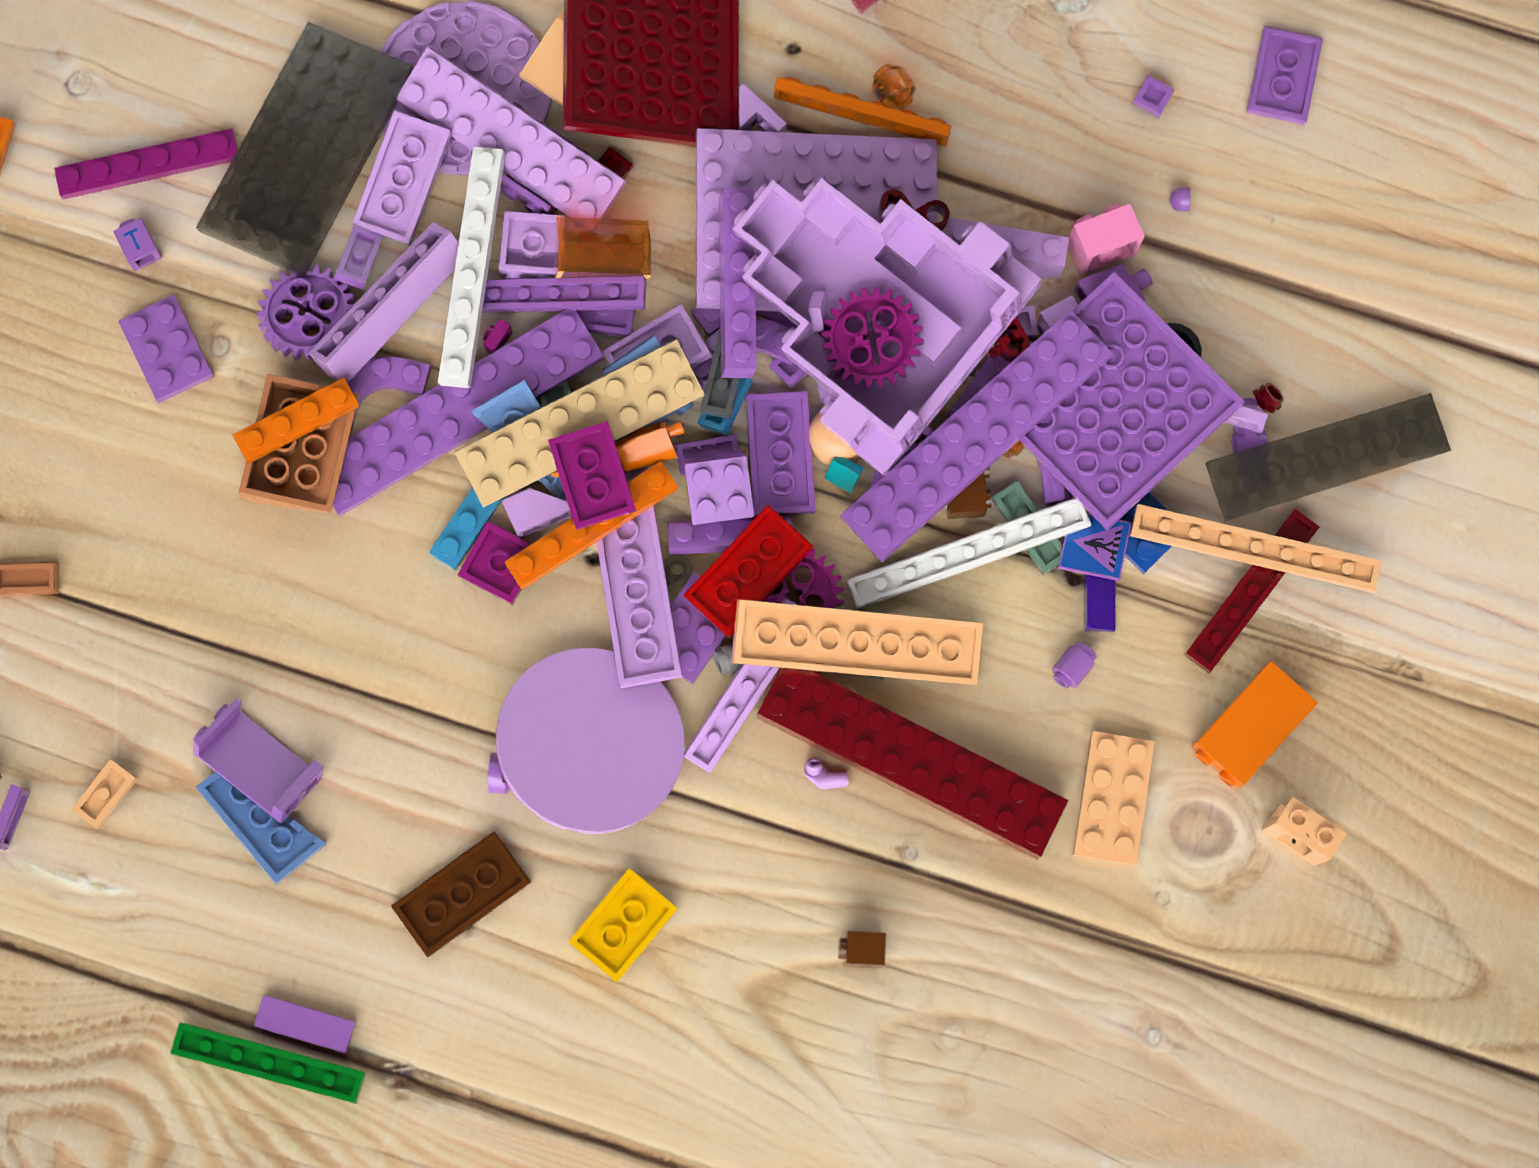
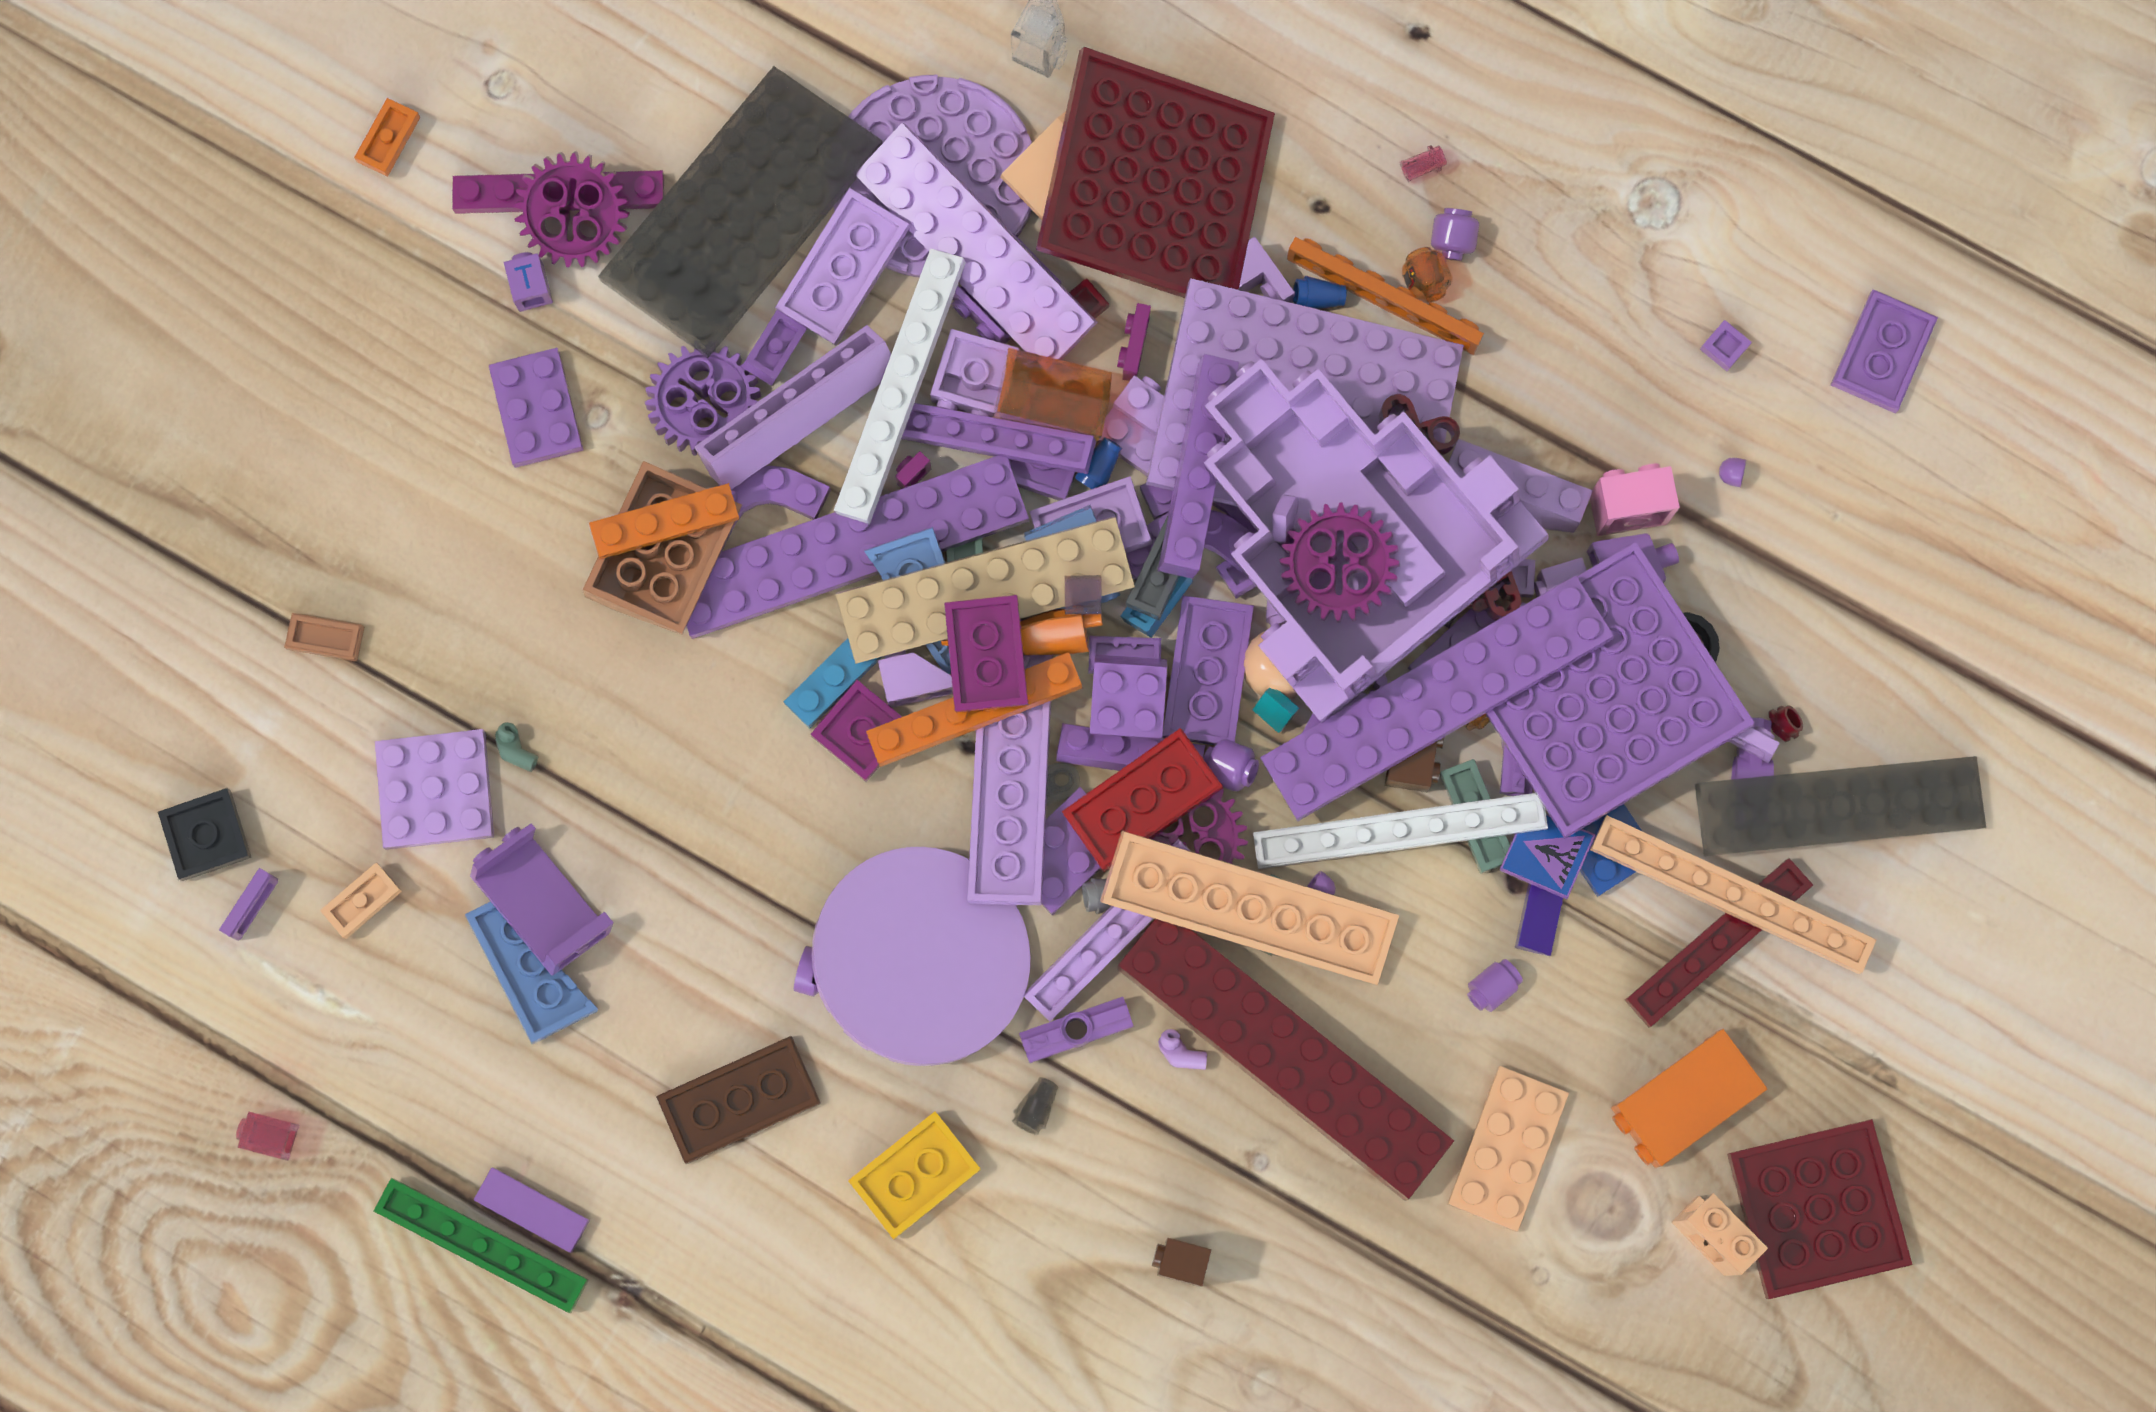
camera: 15 degrees right, 0 degrees up
none -> clear pink brick [236,1111,299,1161]
none -> lavender plate [375,729,494,850]
none -> sand green arm [495,722,538,772]
none -> magenta gear [513,151,630,268]
none -> clear smoke cone [1012,1077,1059,1135]
none -> medium lavender piece [1019,997,1134,1064]
none -> clear purple tile [1064,575,1102,614]
none -> blue cone [1075,437,1122,489]
none -> lavender plate [1093,375,1164,476]
none -> magenta plate [1117,303,1151,381]
none -> medium lavender head [1203,739,1259,792]
none -> blue cone [1293,276,1347,309]
none -> medium lavender hinge [1307,871,1336,895]
none -> medium lavender head [1431,208,1479,261]
none -> dark red plate [1727,1119,1913,1299]

